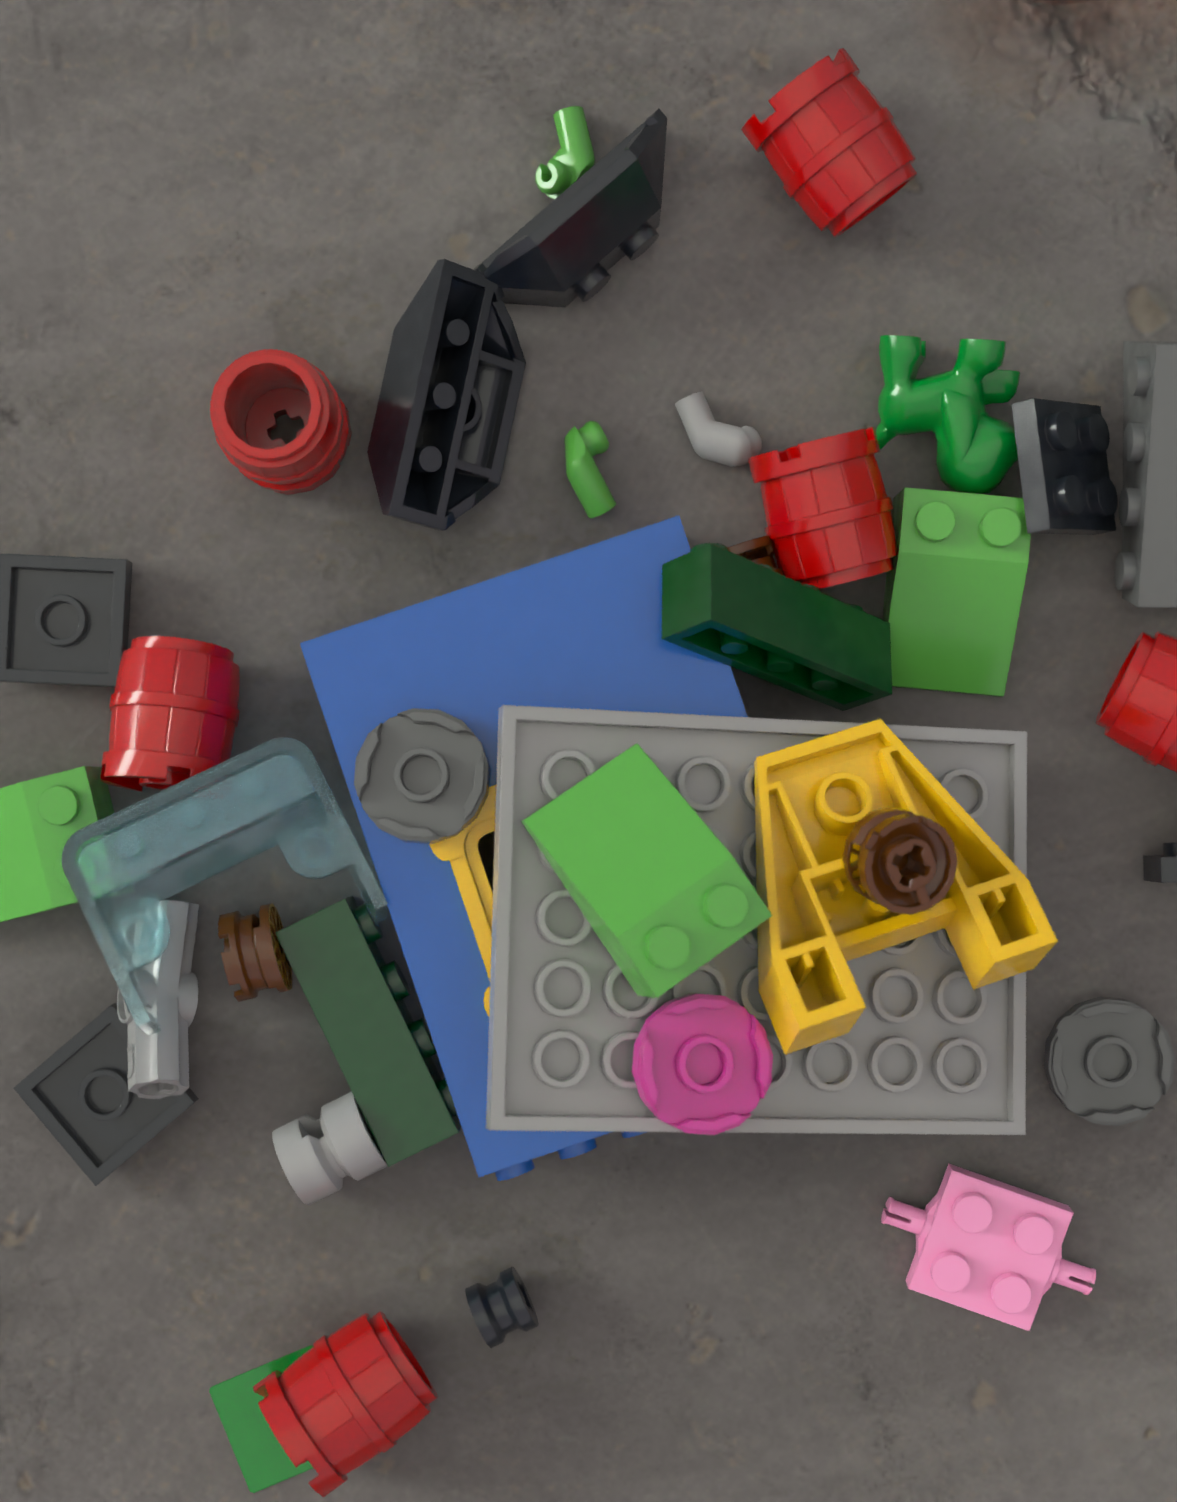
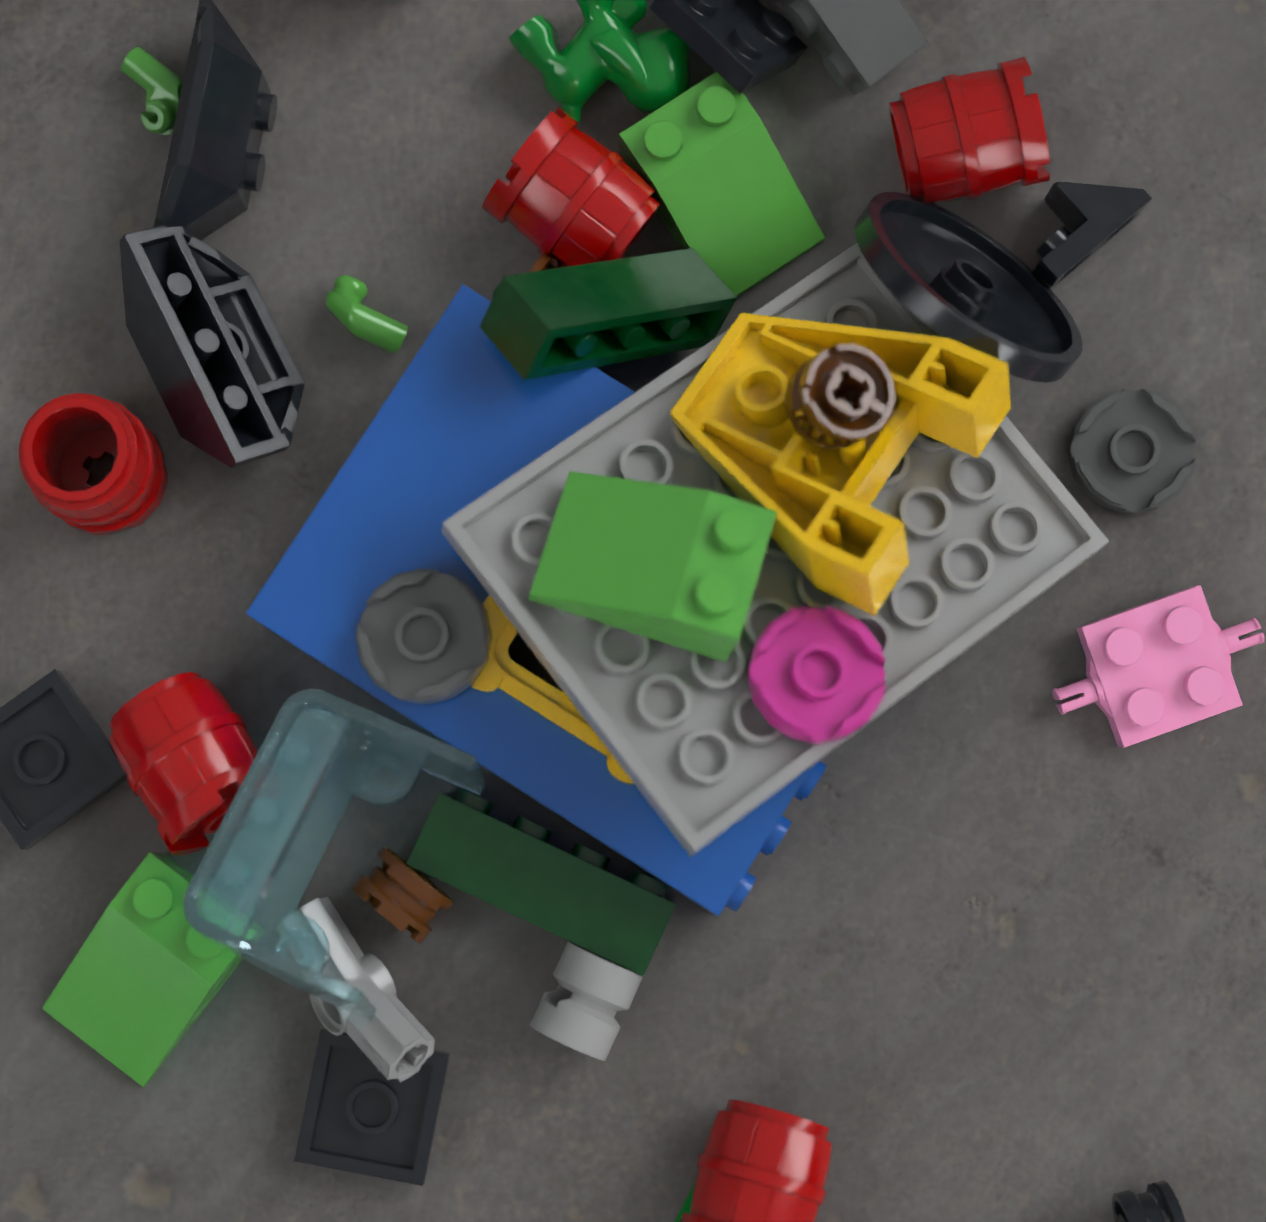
camera: 45 degrees left, 5 degrees down
black wheel [465,1266,539,1348] -> none
light grey arm [675,391,762,467] -> none
none -> black dish [855,192,1083,383]

